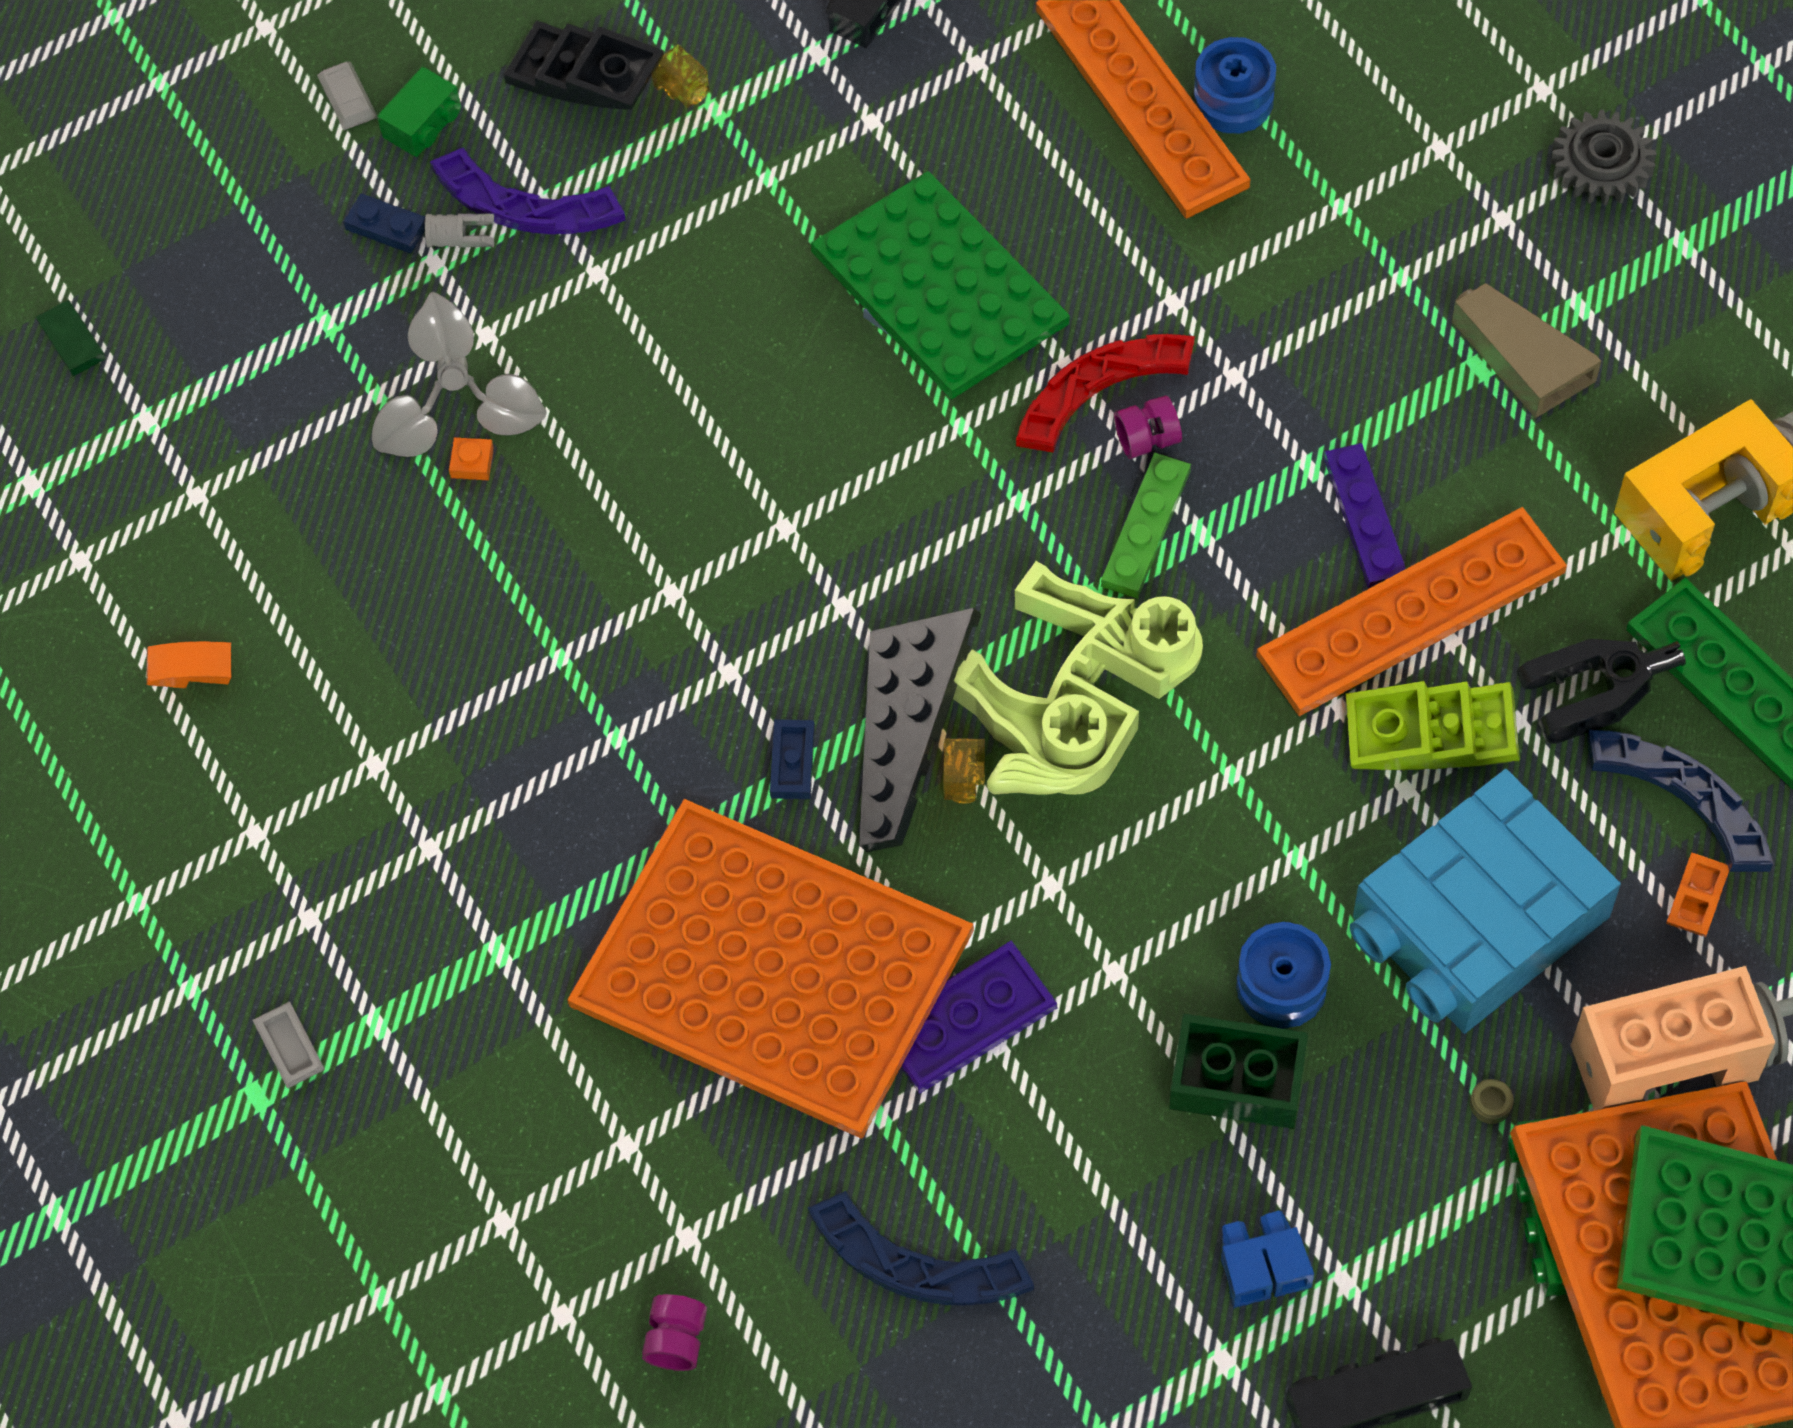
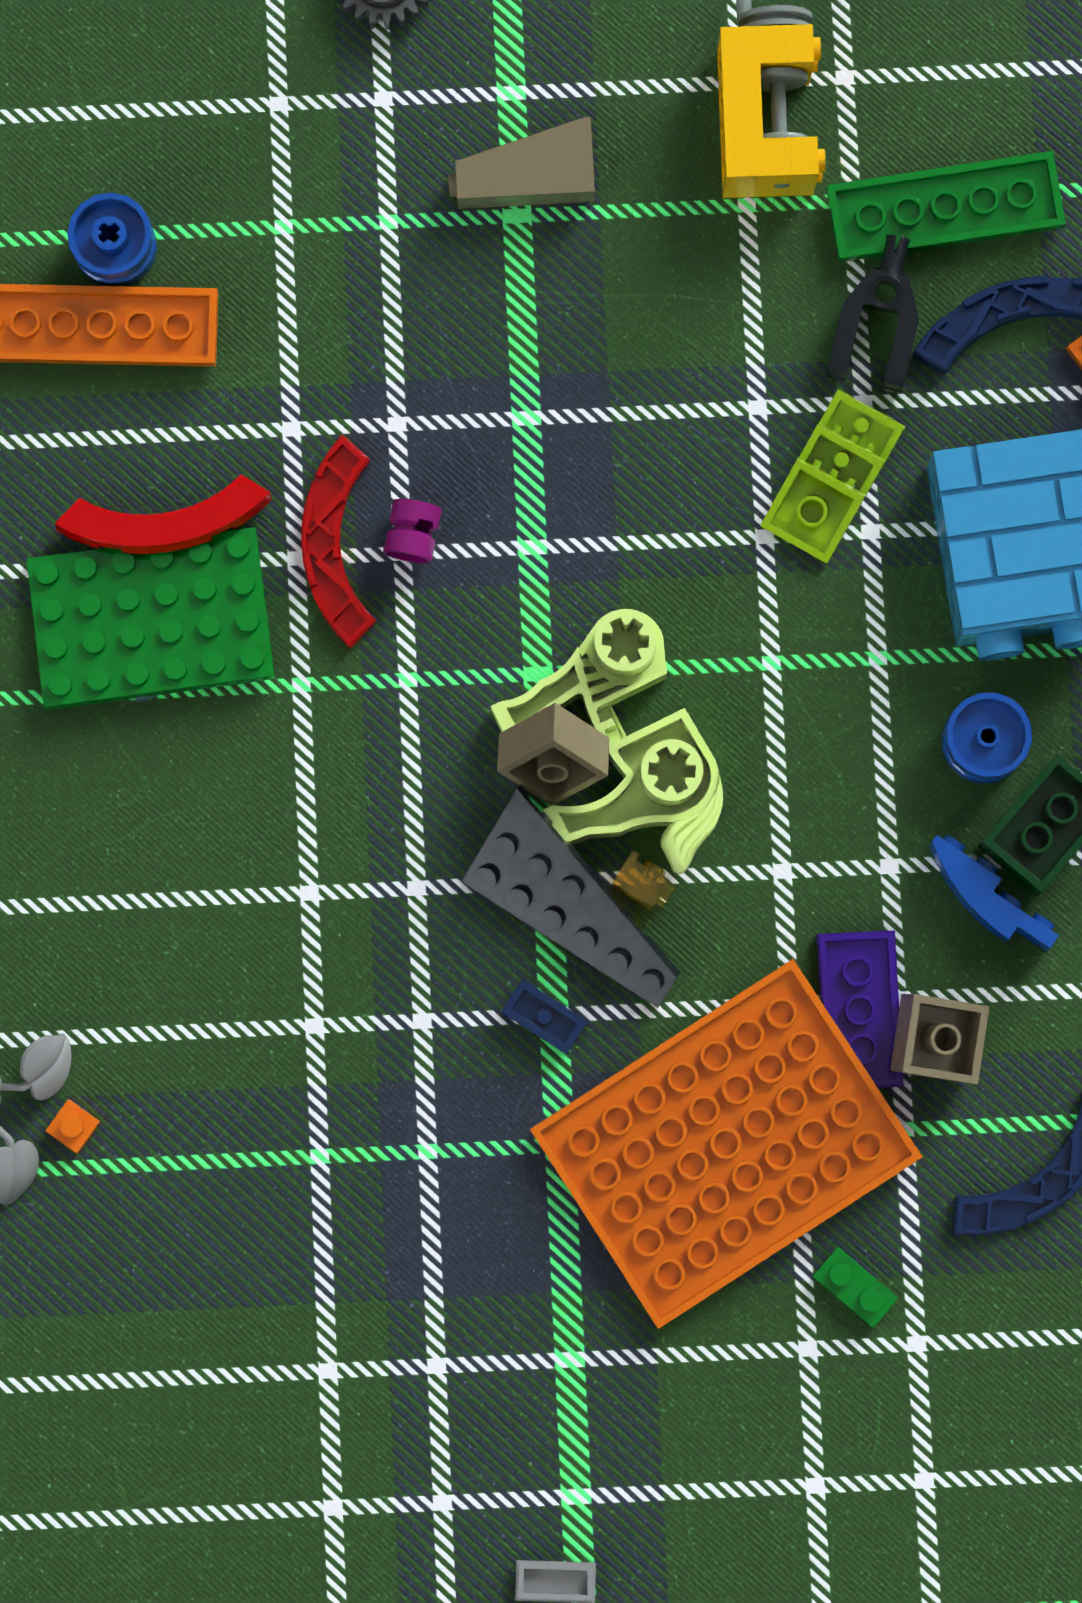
camera: 60 degrees left, 20 degrees up
orange slope [147,641,231,688] -> none
magenta wheel [642,1294,707,1371] -> none
bright green plate [1101,453,1191,599] -> none
orange plate [1256,507,1567,717] -> none
dark purple plate [1324,443,1406,589] -> none
none -> red tile [54,475,272,554]
none -> dark tan brick [497,703,609,806]
none -> green plate [812,1247,898,1328]
none -> dark tan brick [890,994,990,1084]
none -> blue slope [929,835,1059,951]

